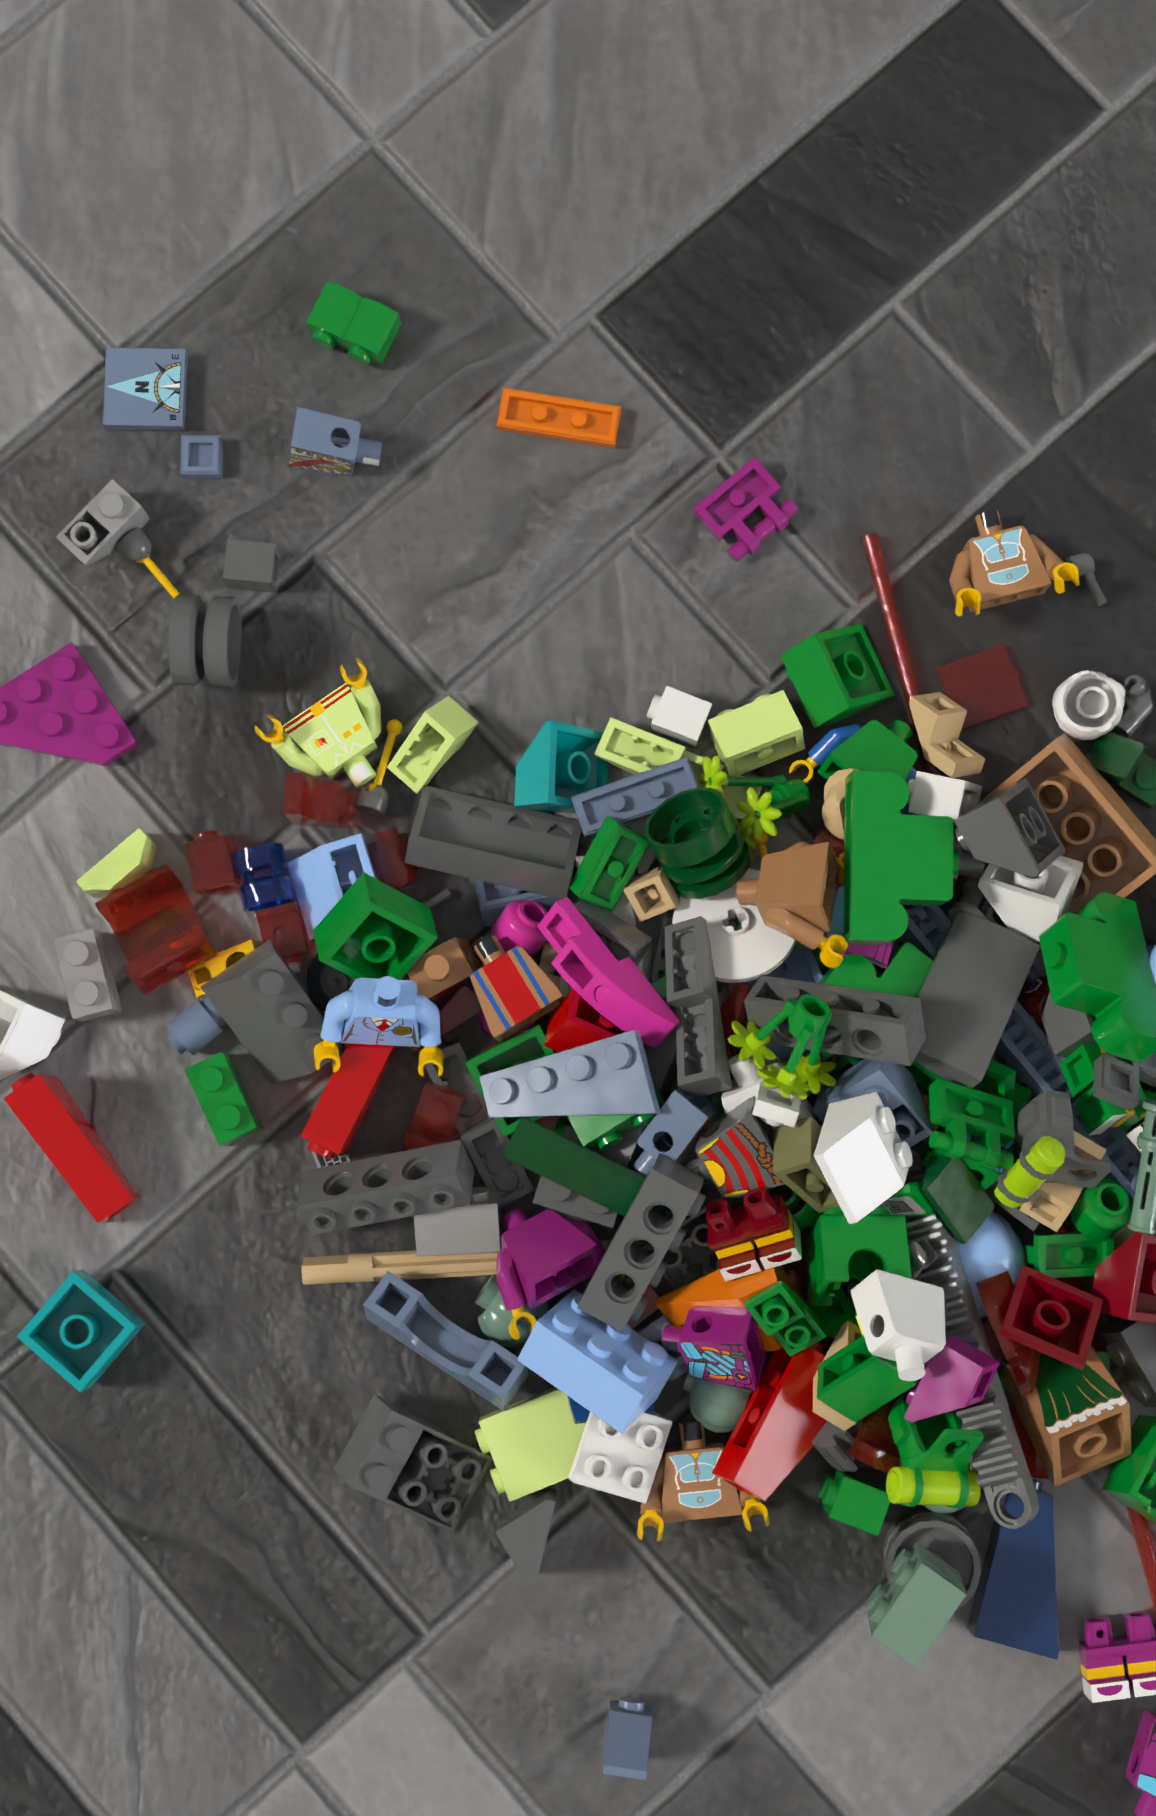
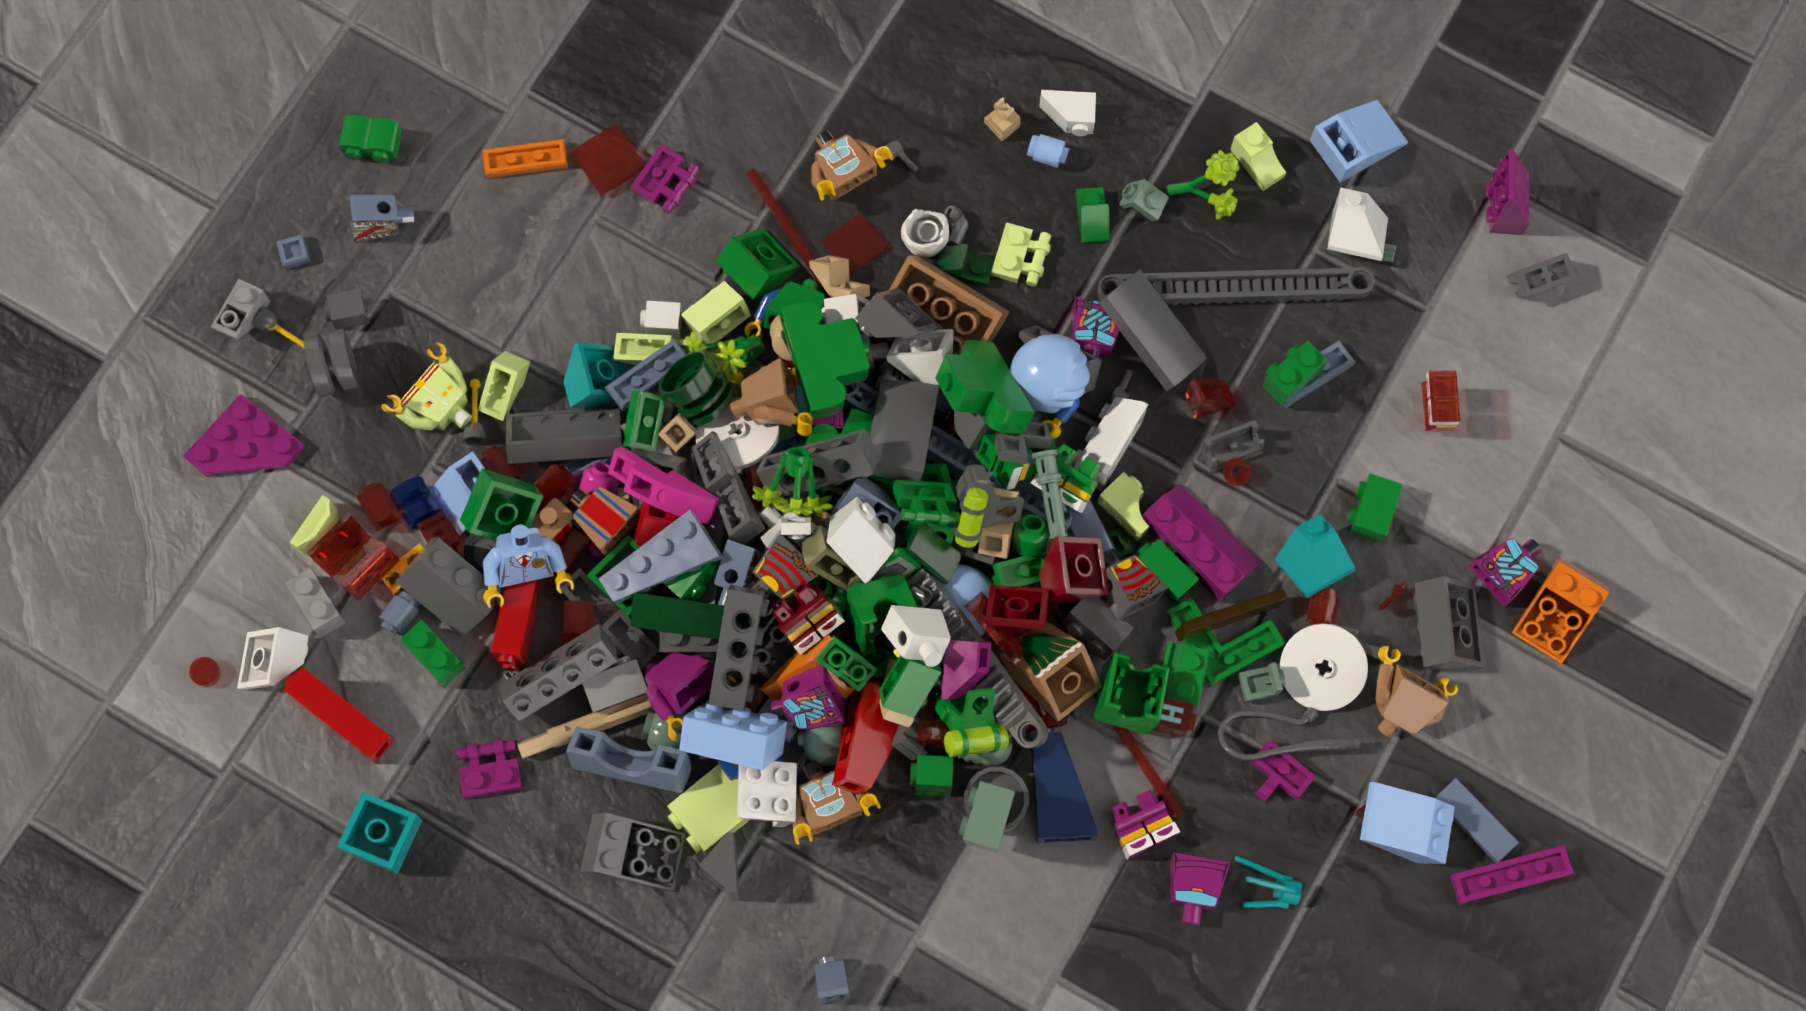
camera: 25 degrees left, 10 degrees down
sand blue tile [103,348,188,431] -> none
clear red arch [283,772,351,828] -> none
none -> magenta plate [456,738,522,799]
none -> clear red slope [535,465,576,516]
none -> clear red tile [570,123,646,197]

